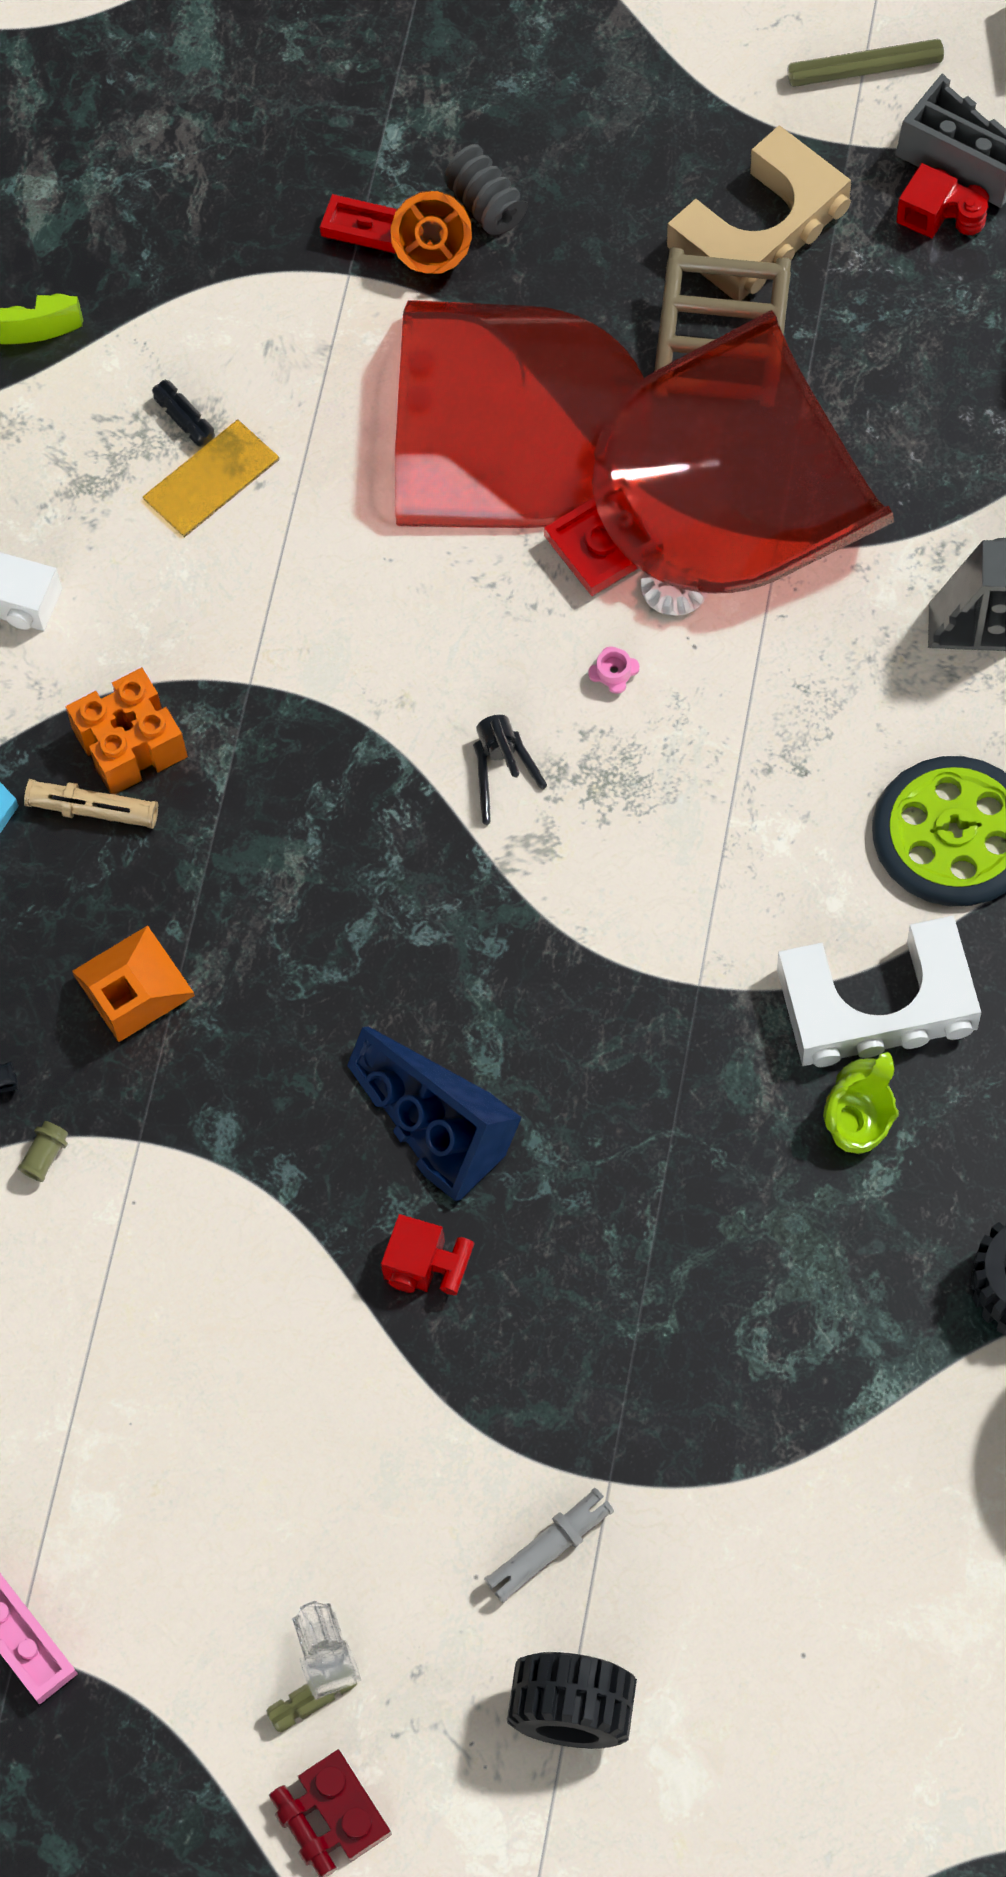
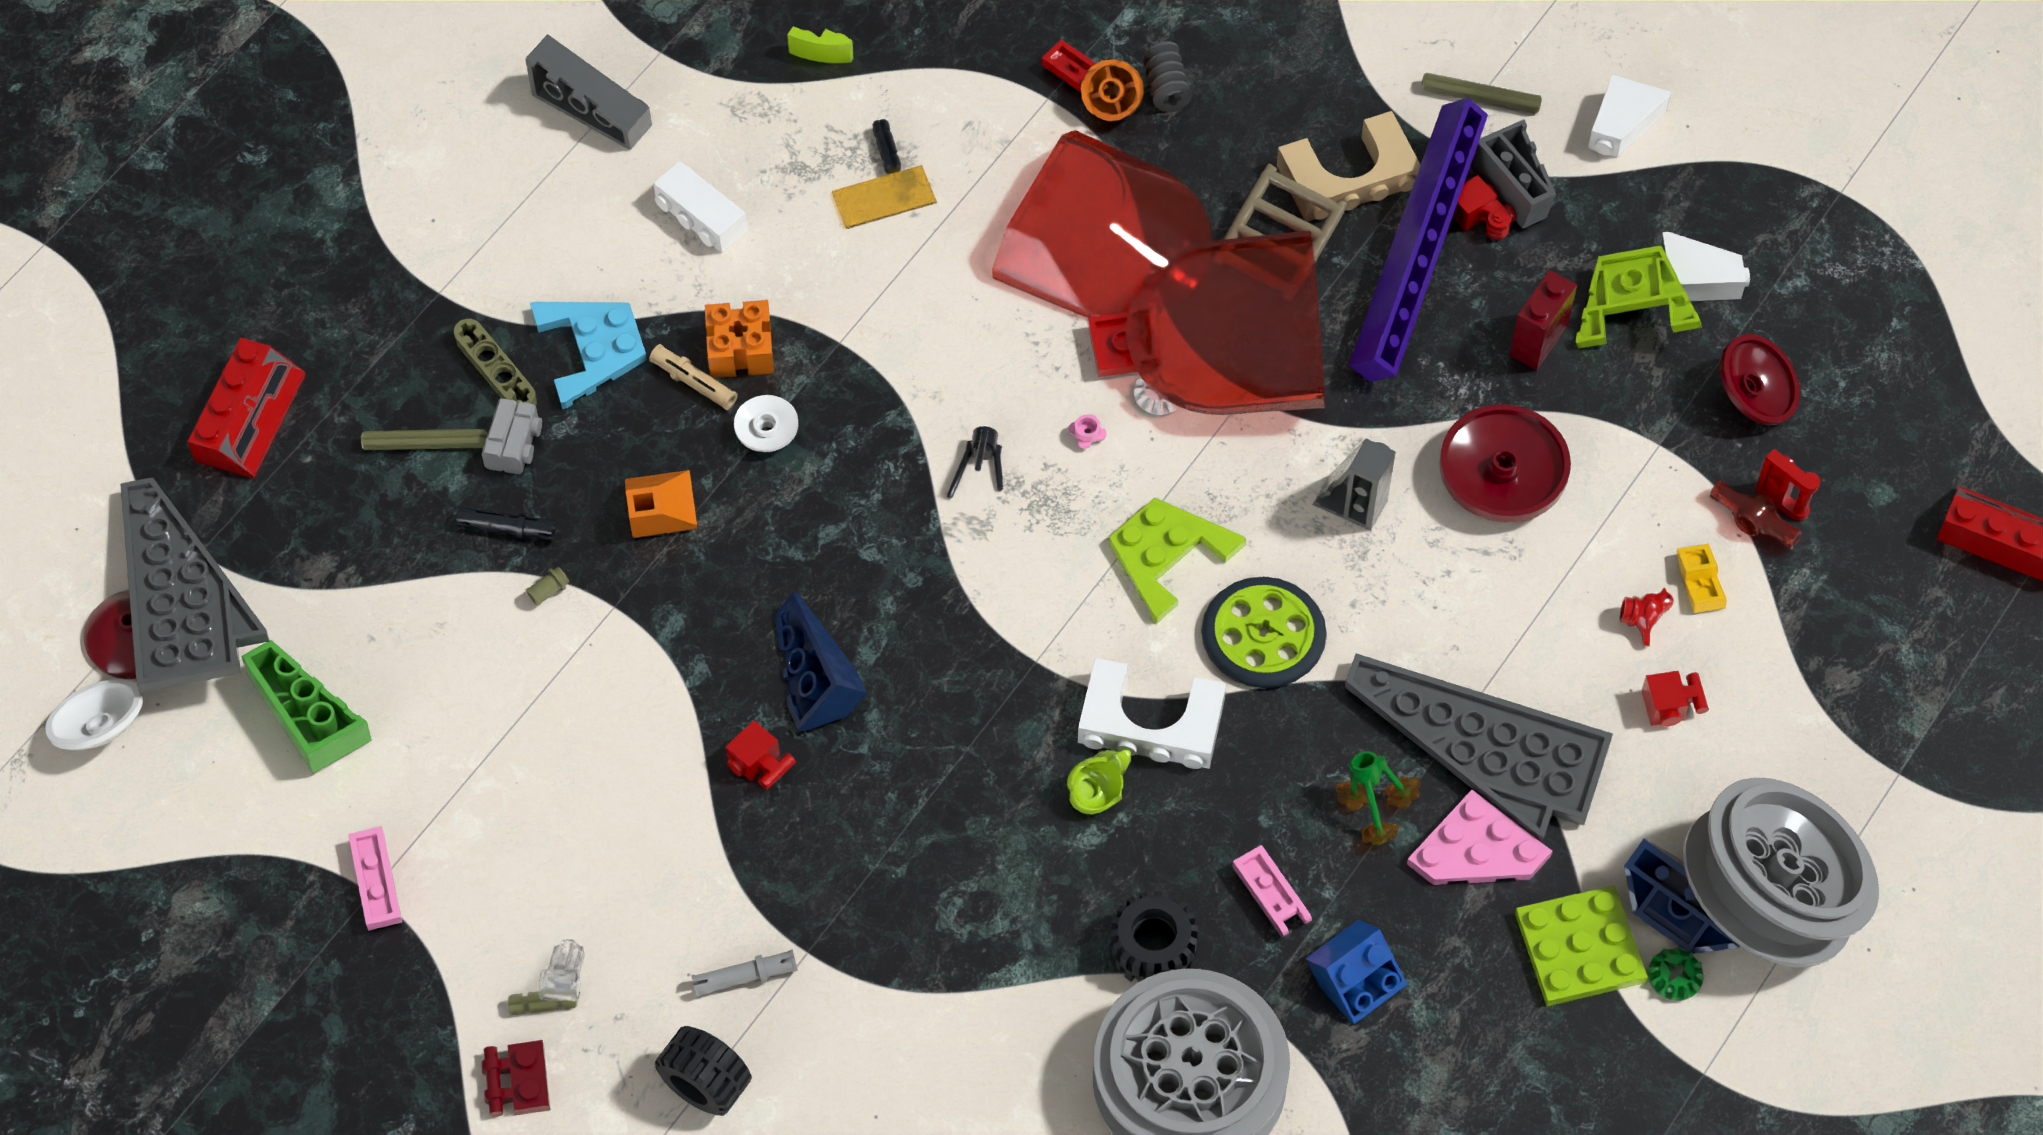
camera: 20 degrees right, 5 degrees down
none -> white dish [734,395,798,452]
none -> lime wing [1109,497,1246,624]
none -> dark purple brick [1348,97,1488,382]

